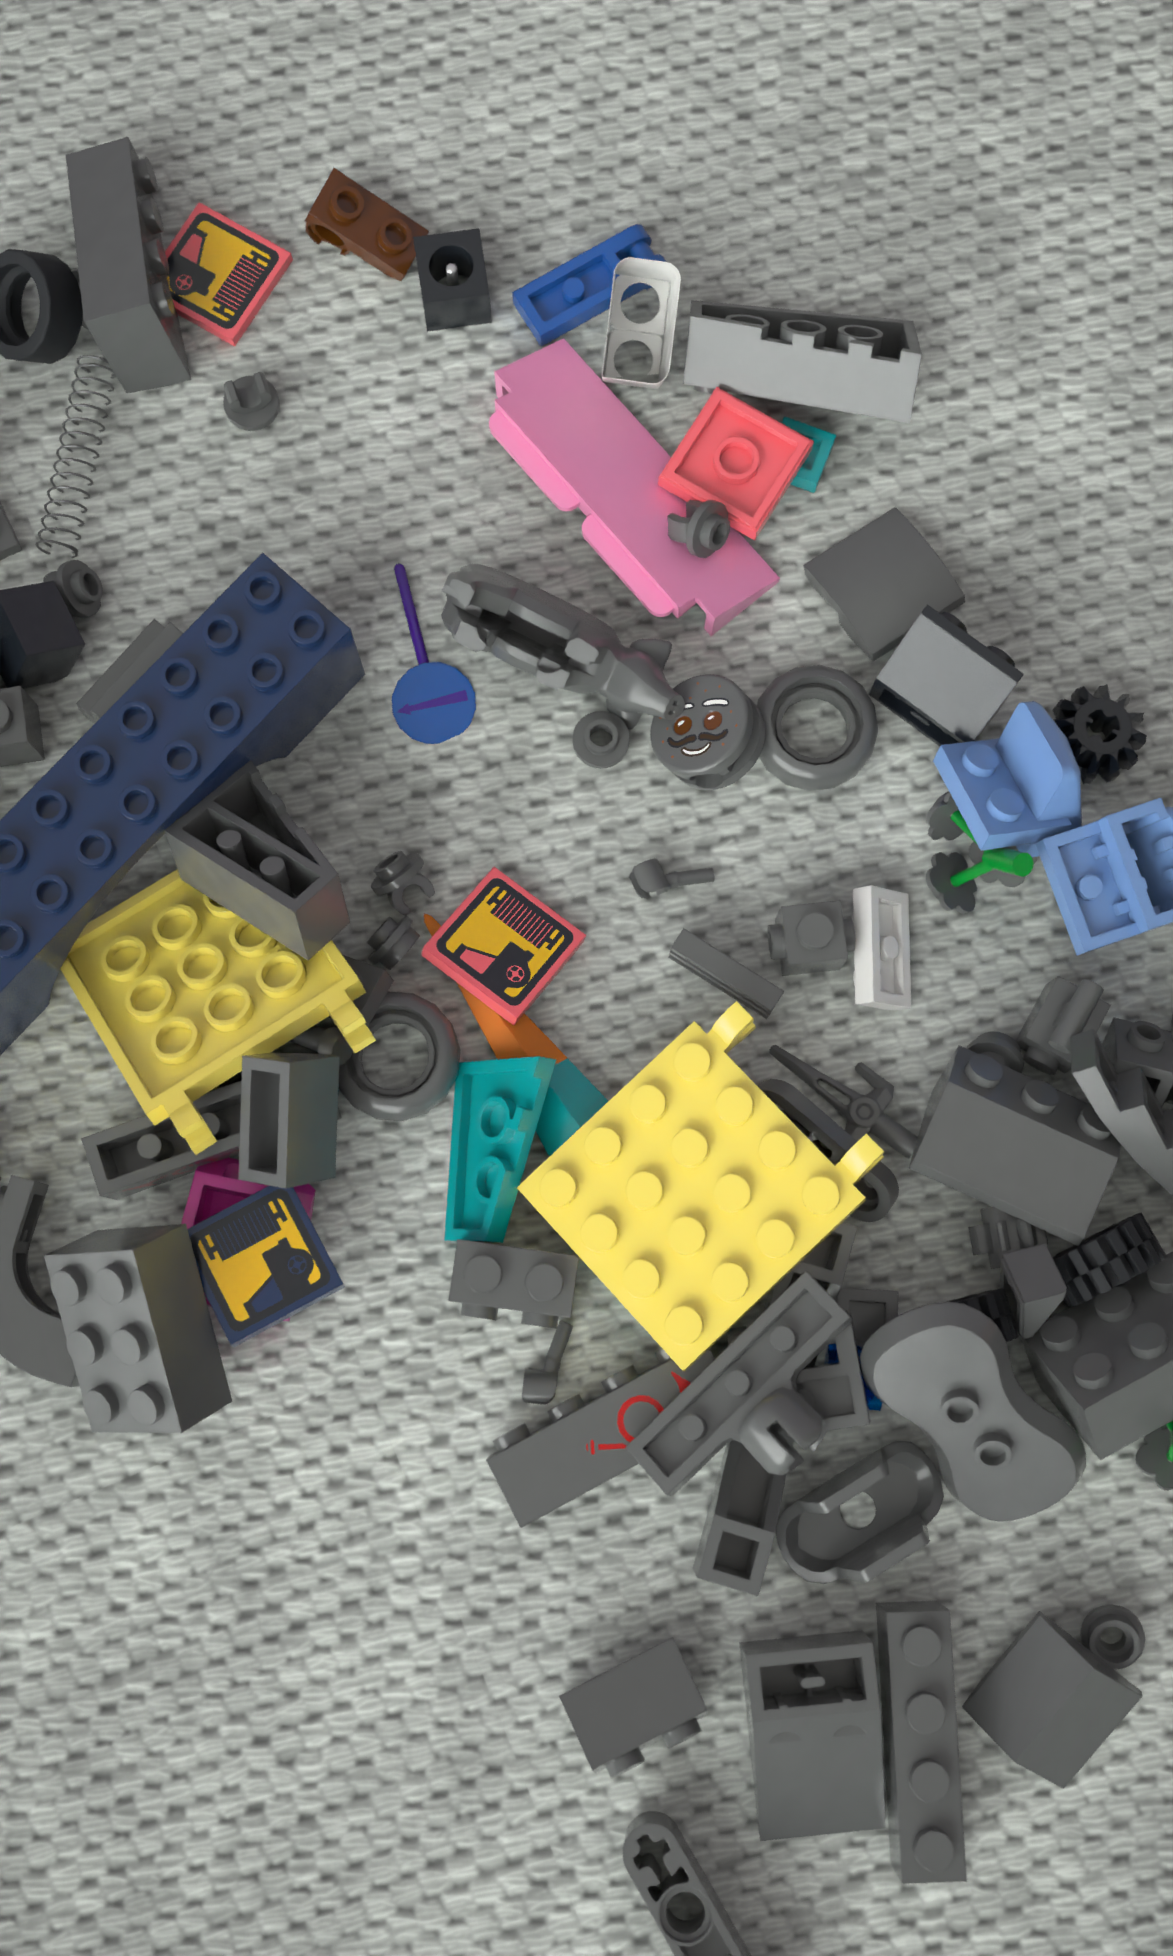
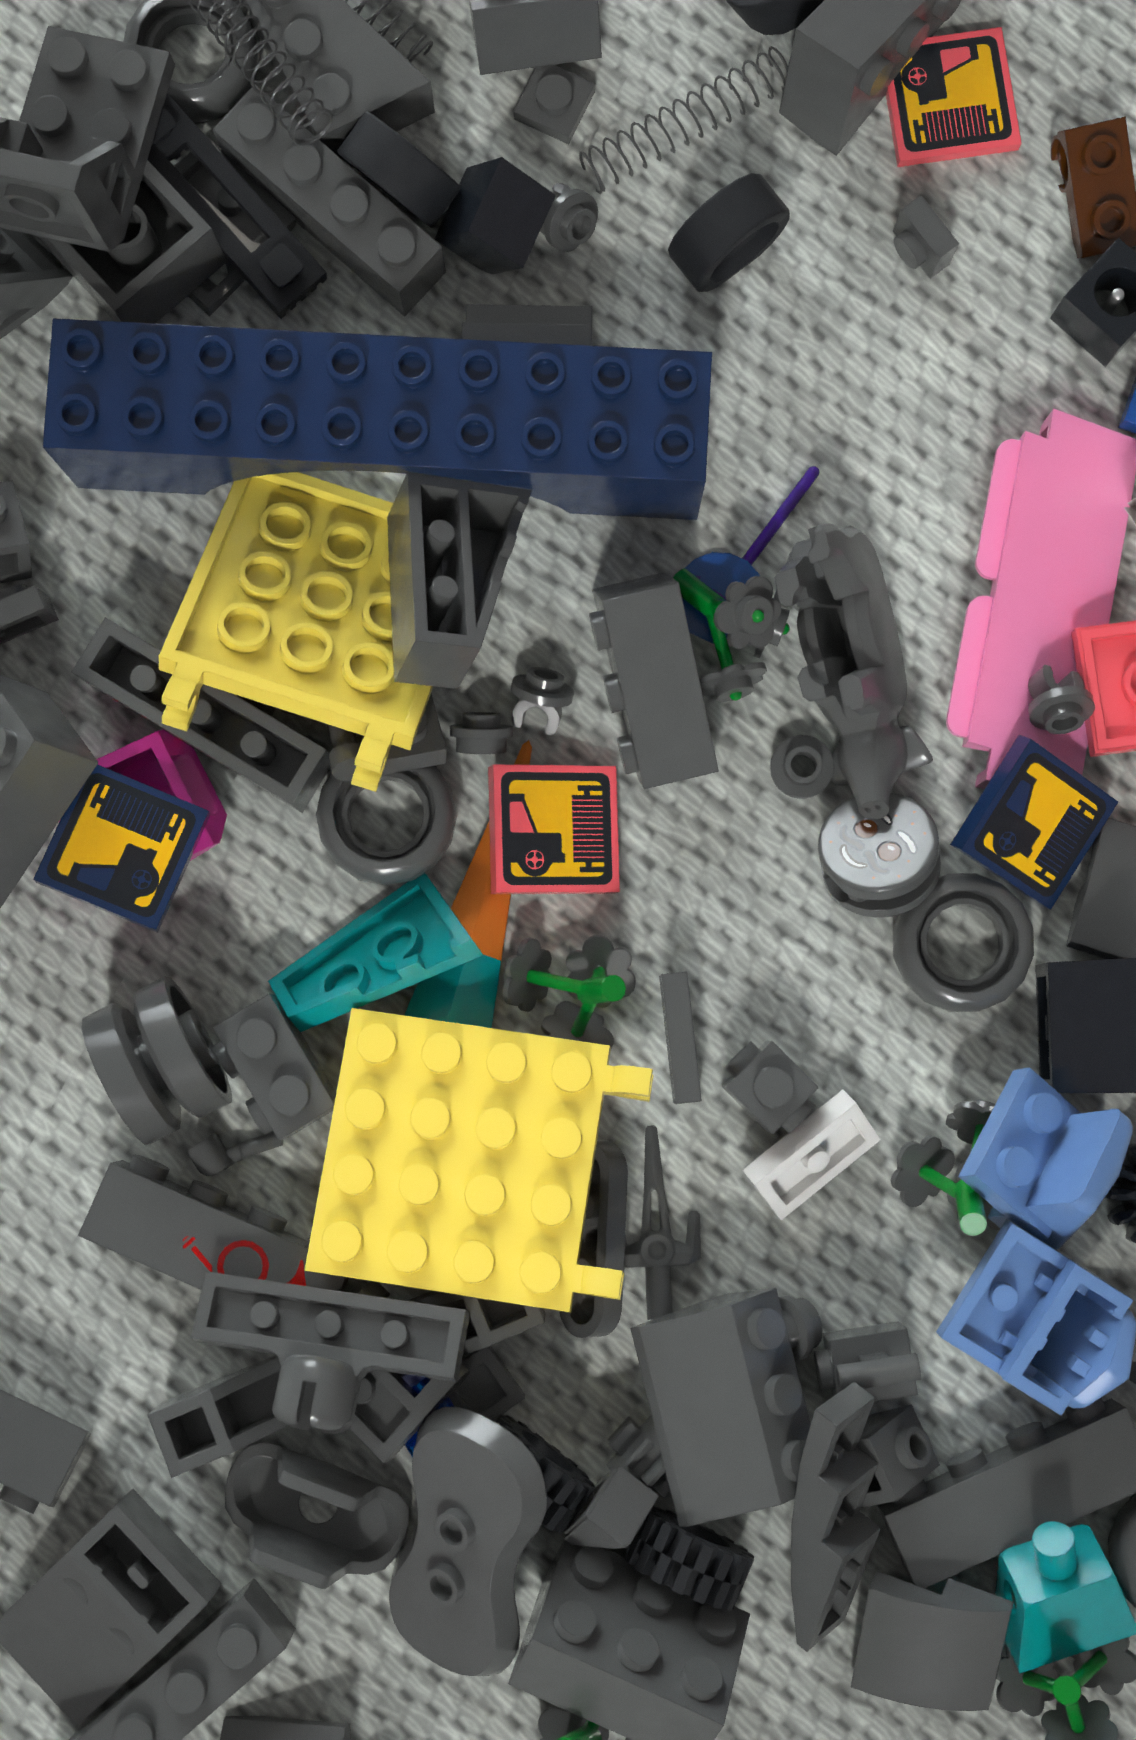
camera: 55 degrees right, 5 degrees up
dark grey plate [223,372,280,431] -> none
dark grey brick [239,1053,340,1189] -> none
dark grey hand [629,858,714,899] -> none
none -> dark grey wheel [81,976,232,1145]
none -> dark grey plant [503,935,636,1049]
none -> dark grey wedge [589,572,719,789]
none -> black tyre [668,173,790,292]
none -> dark grey plant [673,568,790,702]
none -> dark grey plate [893,195,959,279]
none -> tile [950,735,1118,910]

